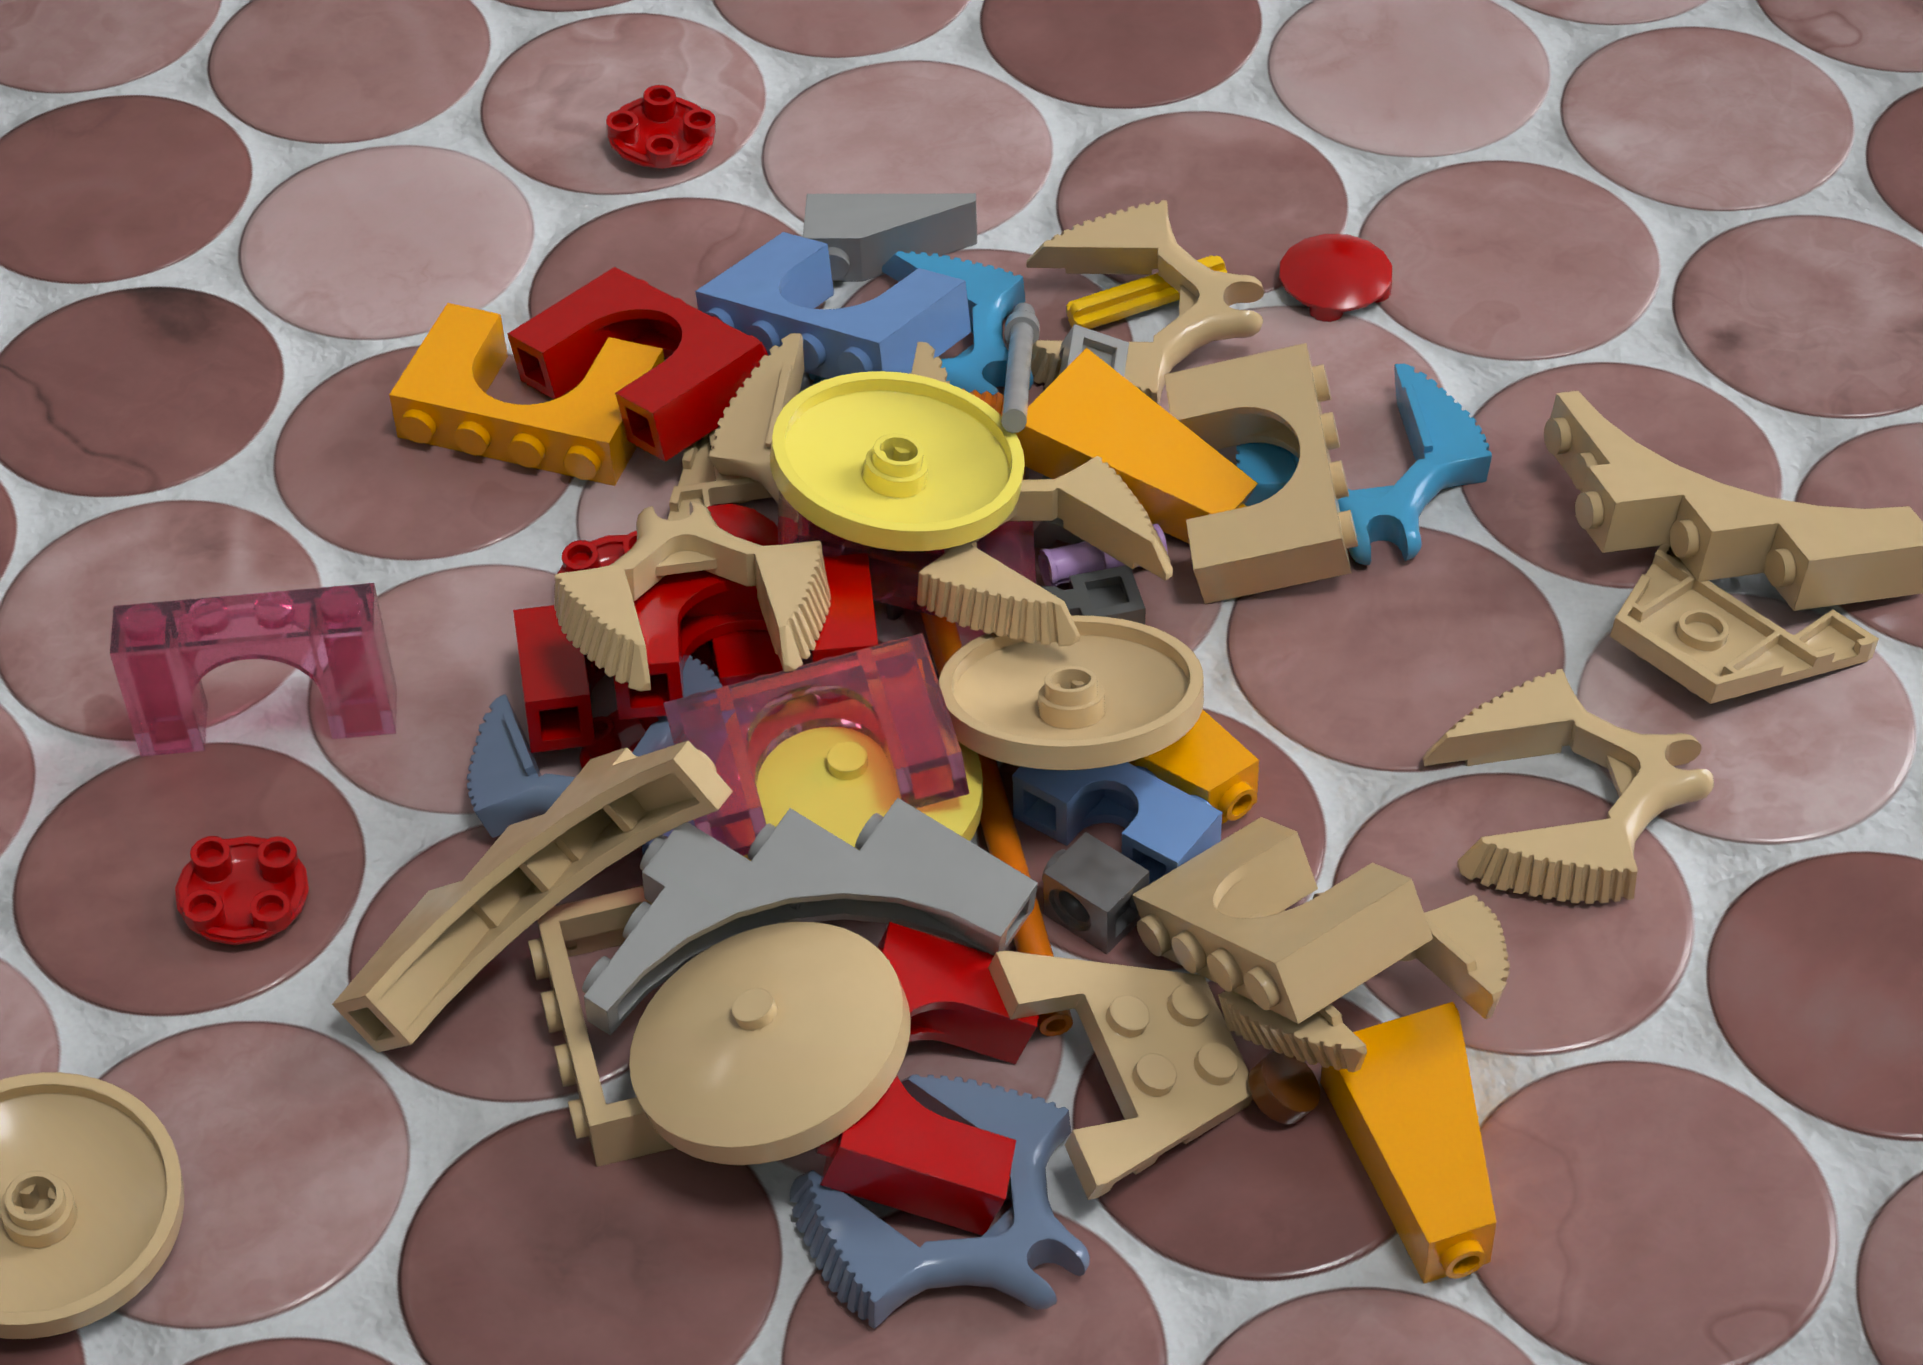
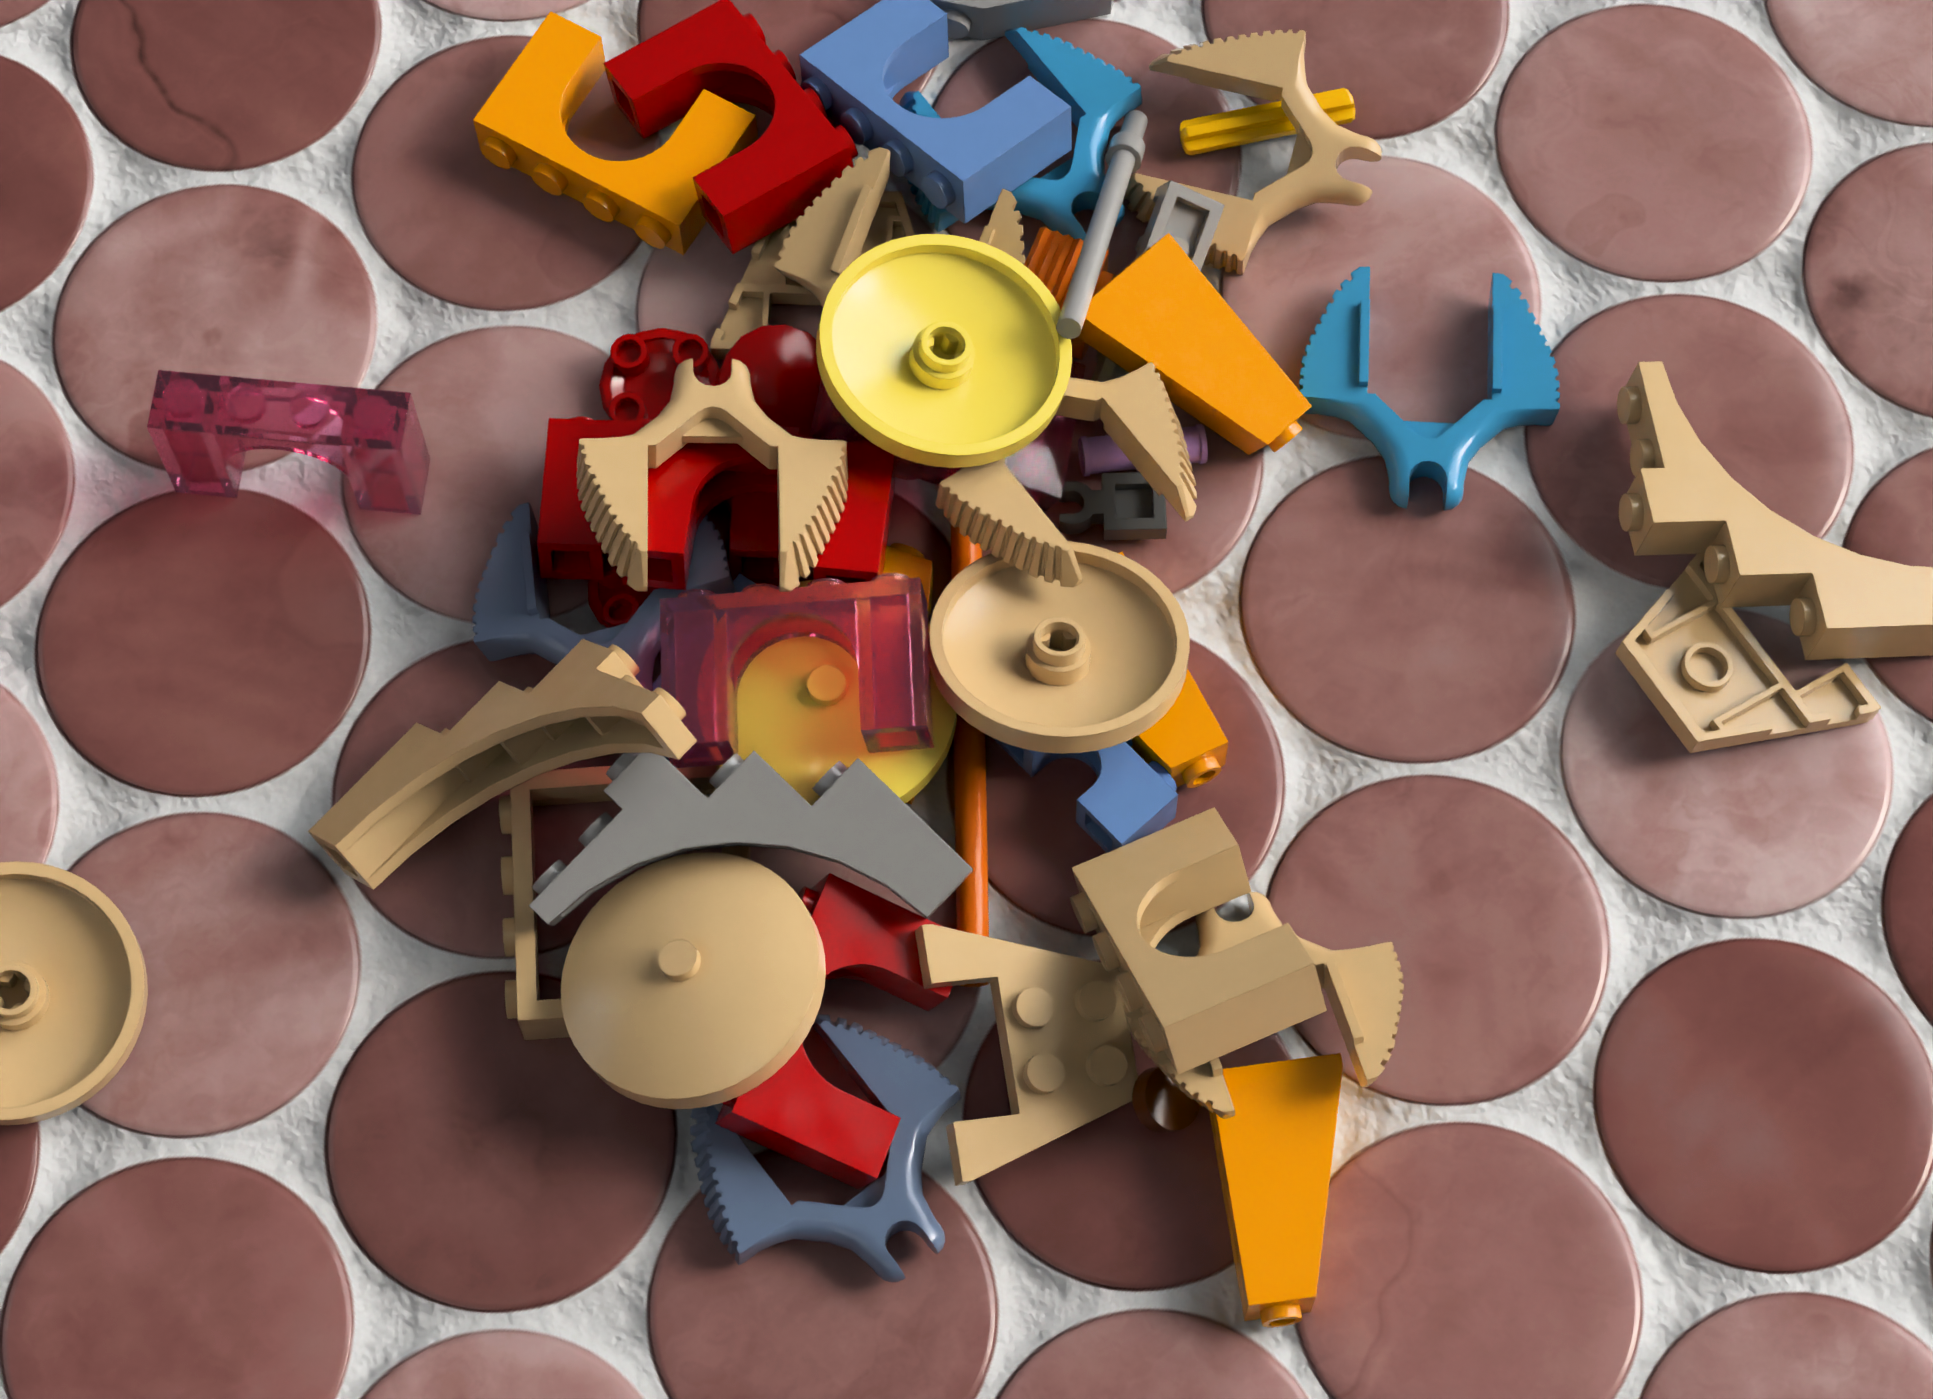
camera: 10 degrees right, 20 degrees up
red dish [175,836,309,945] -> none
flat silver brick [1042,832,1149,954] -> none
tan arch [1164,343,1358,604] -> none
red dish [1279,234,1392,322] -> none
tan piece [1422,669,1714,904] -> none

